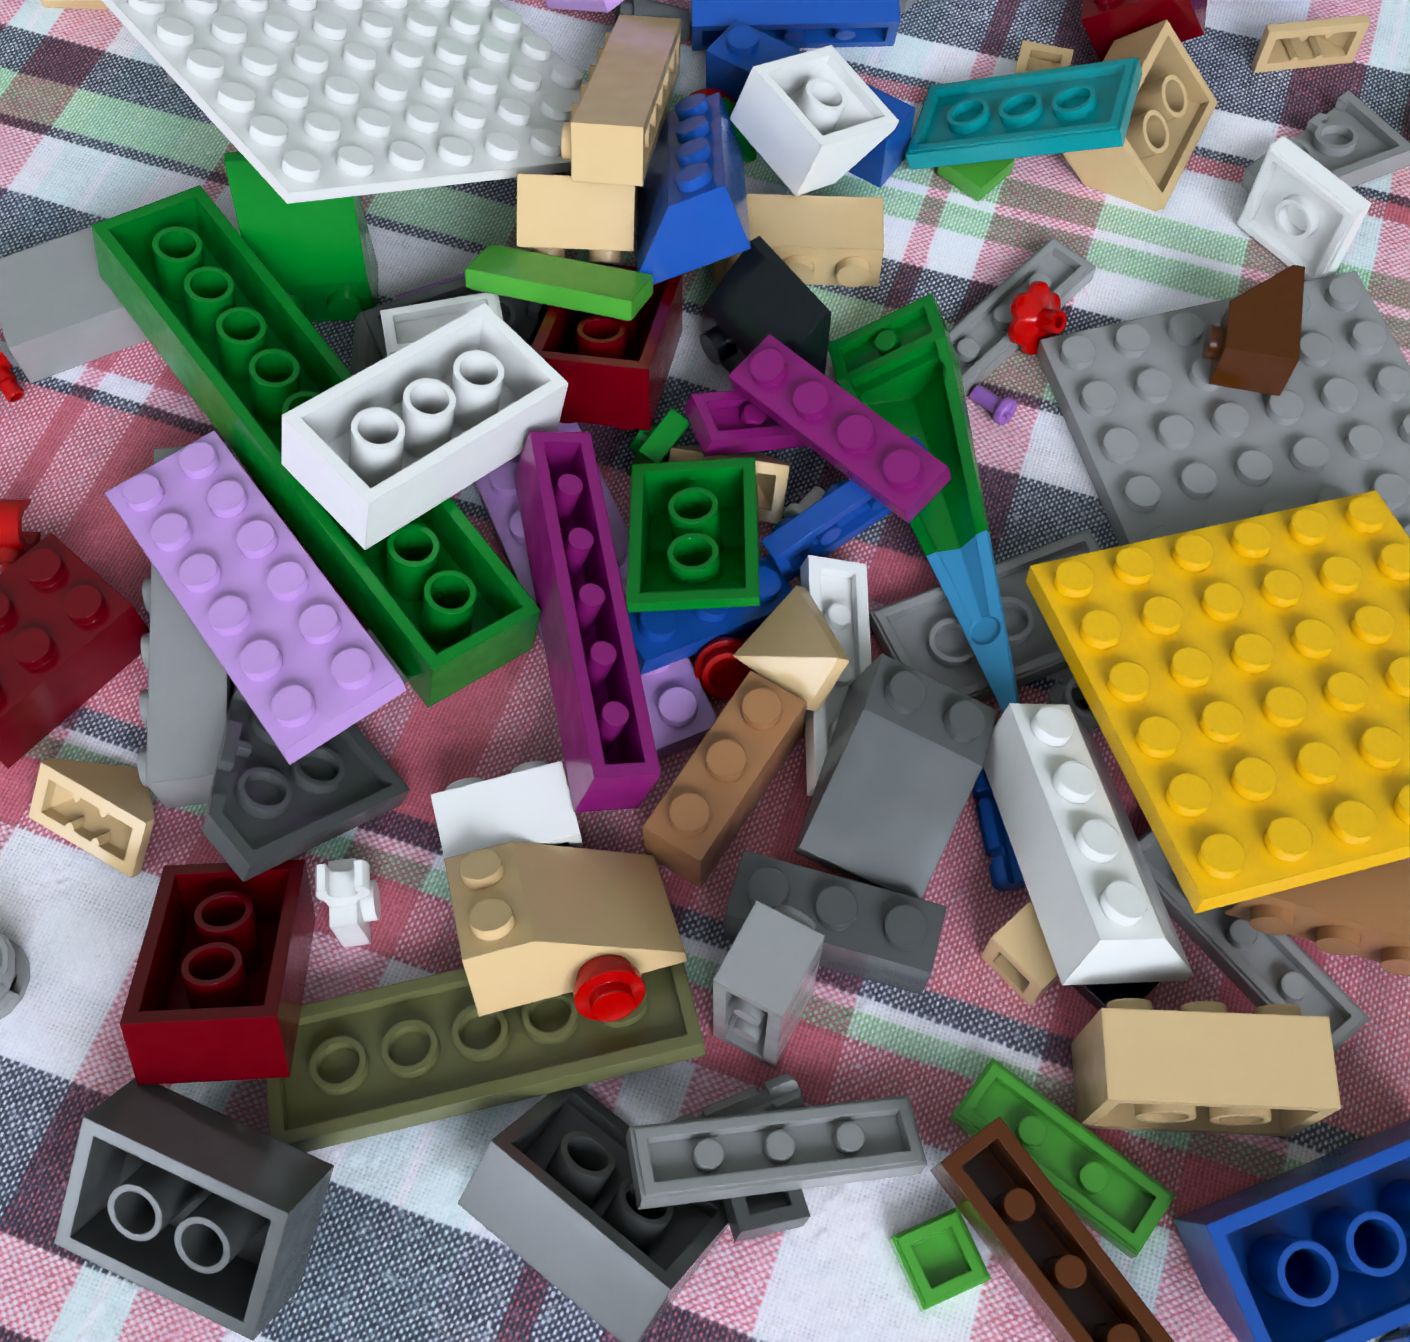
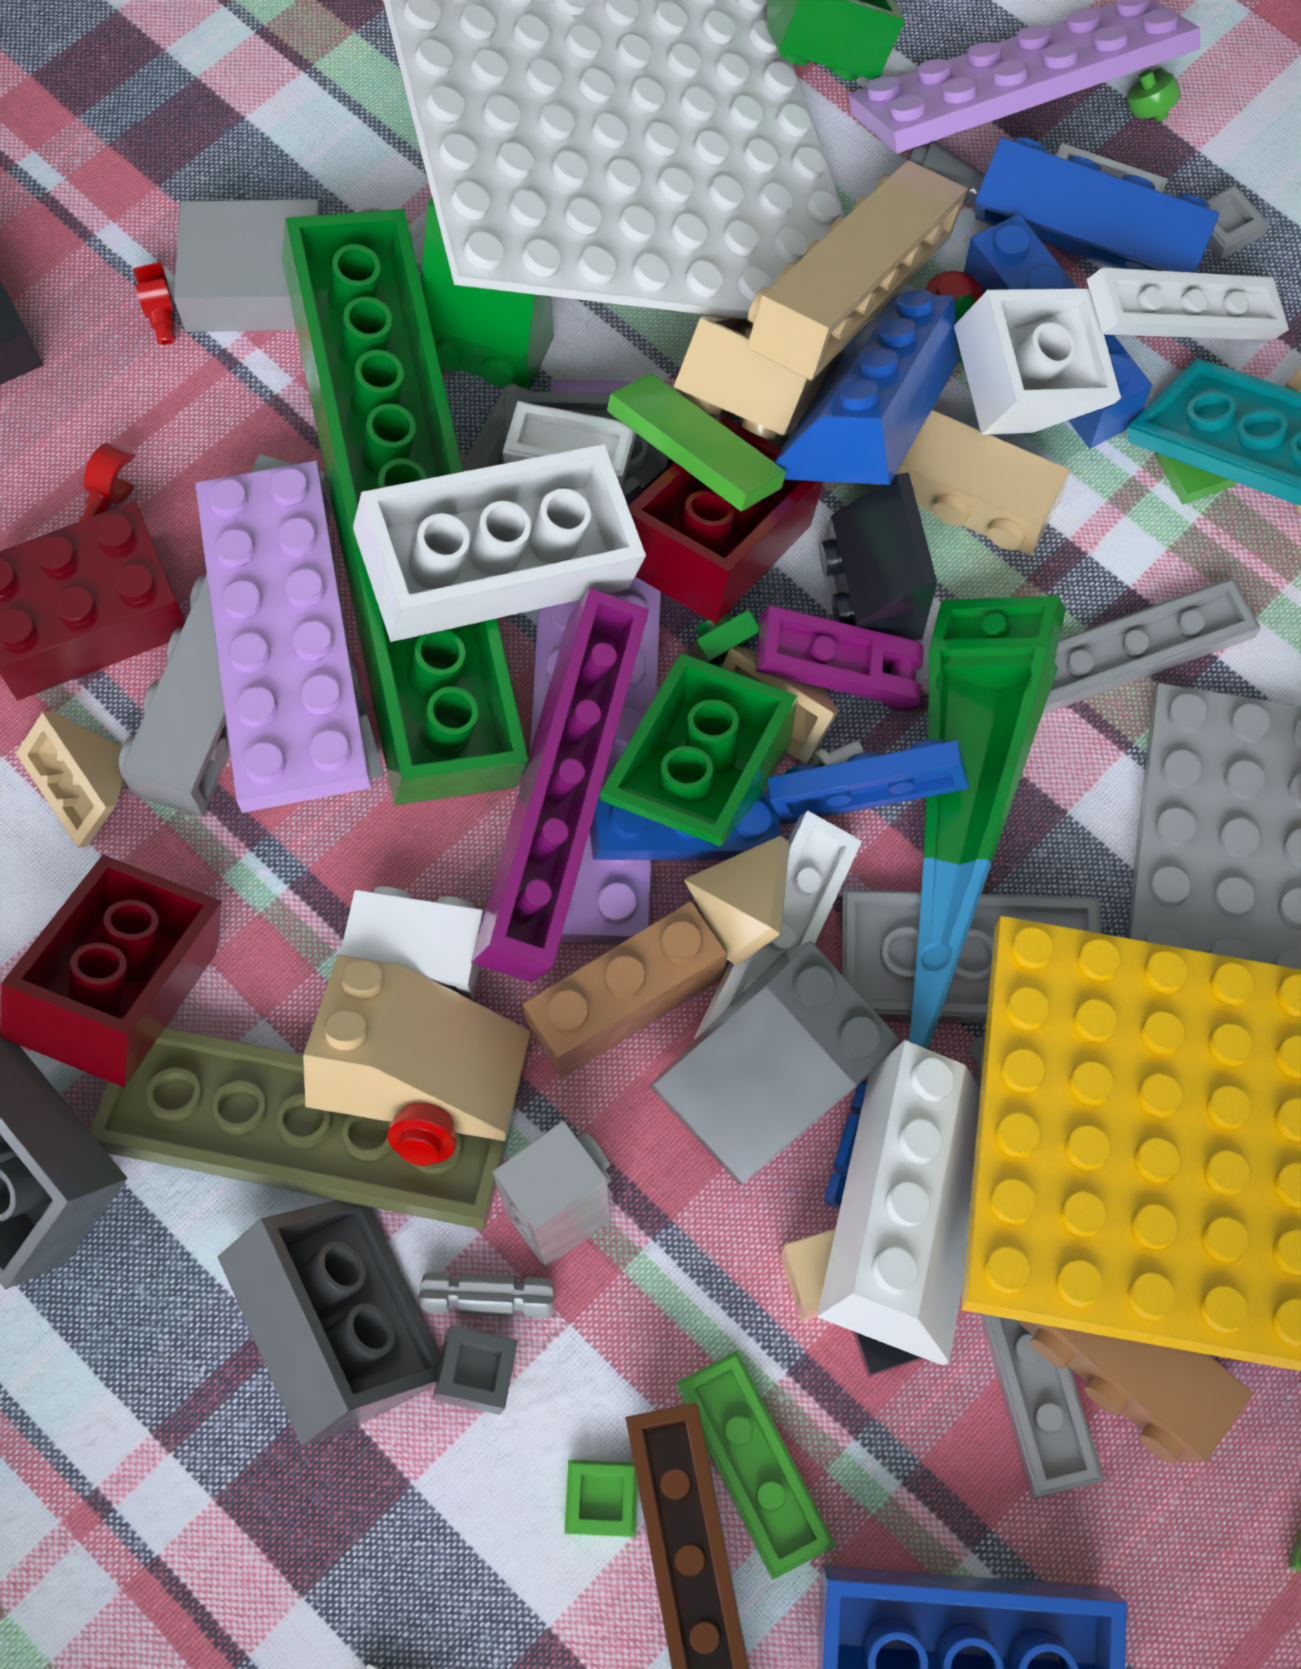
camera: 25 degrees right, 5 degrees up
dark grey plate [201,686,410,882] -> none
white plate [315,858,381,947] -> none
light grey tile [625,1095,928,1210] -> none
red plate [694,637,757,699] -> none
dark grey brick [724,850,947,995] -> none
magenta plate [728,334,951,524] -> none
medium lavender piece [970,385,1017,425] -> none
red plant [1008,281,1067,355] -> none
tan brick [1071,998,1341,1137] -> none
none -> white plate [1087,267,1289,340]

